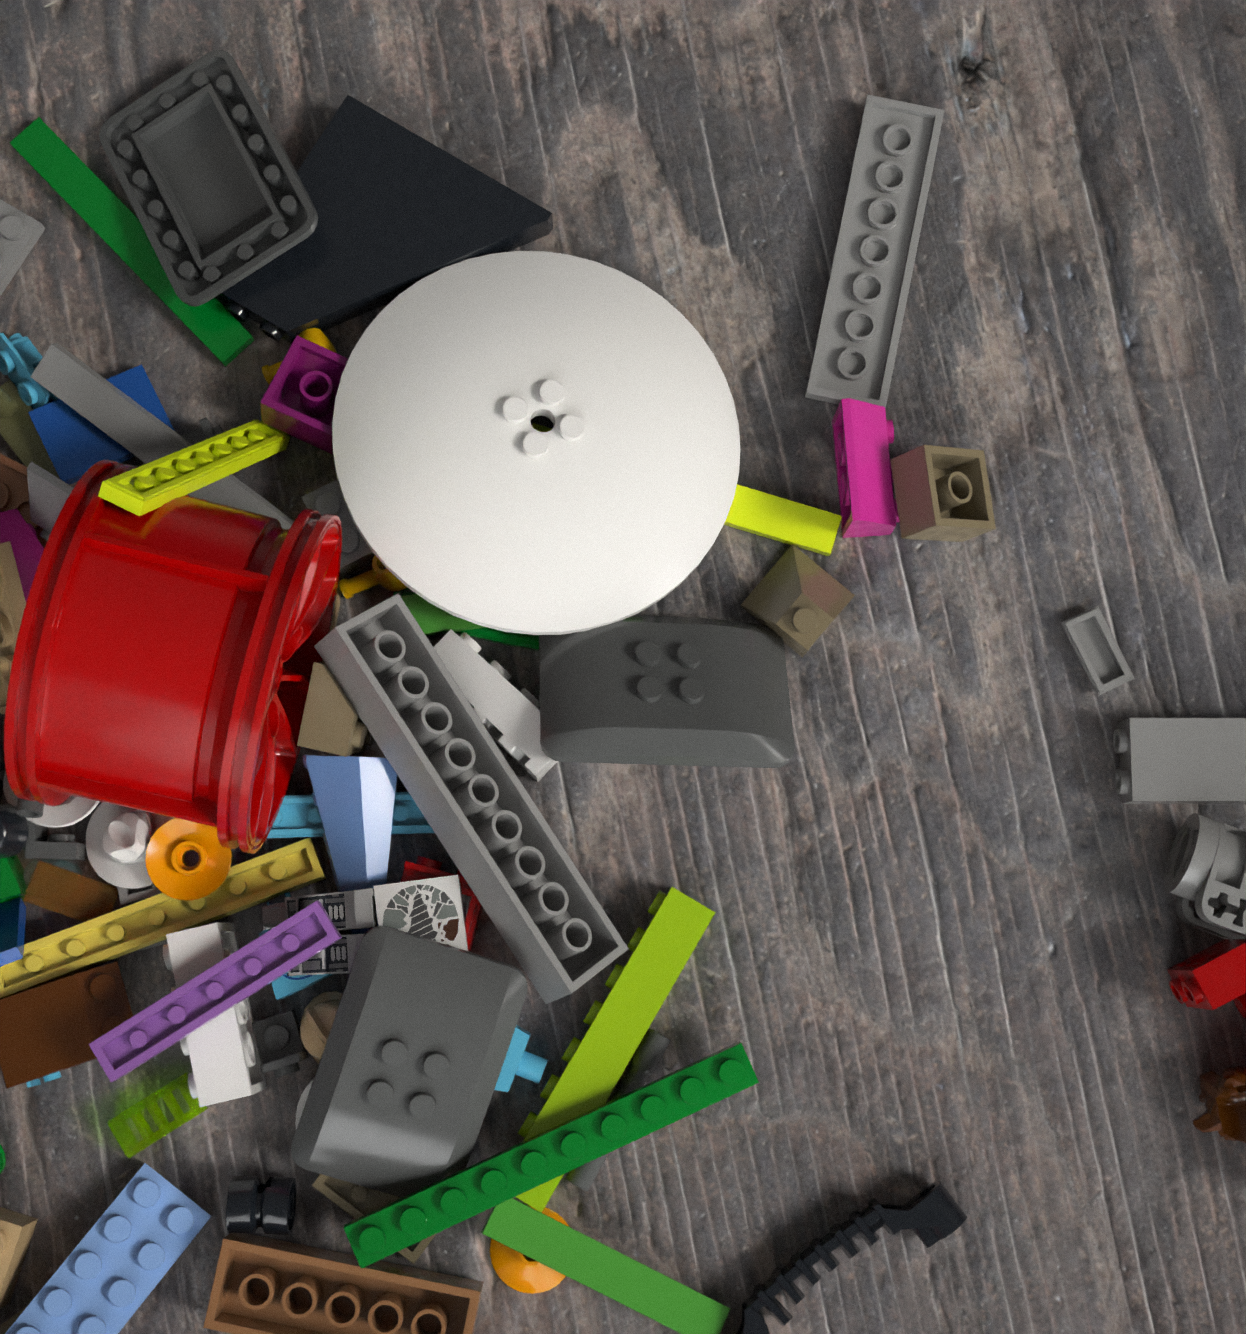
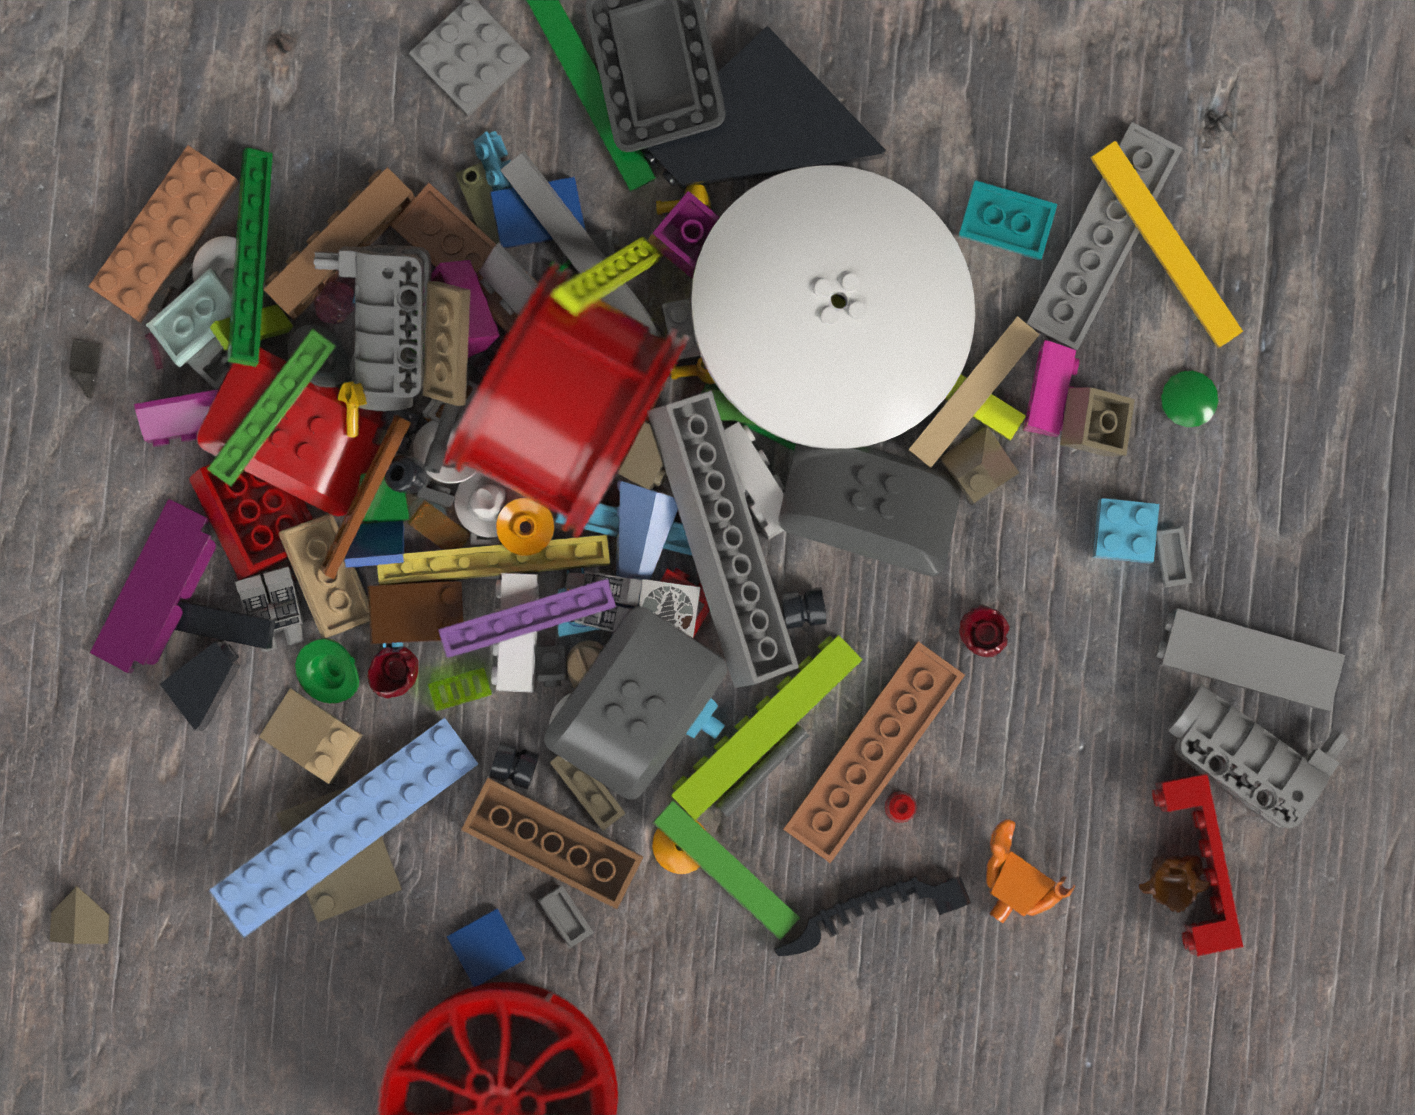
camera: 20 degrees right, 5 degrees up
green plate [343,1041,759,1269] -> none
none -> dark red hair [367,647,419,698]
none -> black wheel [781,587,827,629]
none -> nougat plate [783,641,965,863]
none -> red hat [885,791,917,823]
none -> tan tile [908,316,1040,468]
none -> teal plate [958,180,1058,260]
none -> dark red hair [959,605,1010,657]
none -> orange torso [986,819,1075,924]
none -> yellow tile [1090,140,1243,348]
none -> medium azure brick [1093,498,1159,563]
none -> green dish [1161,370,1219,427]

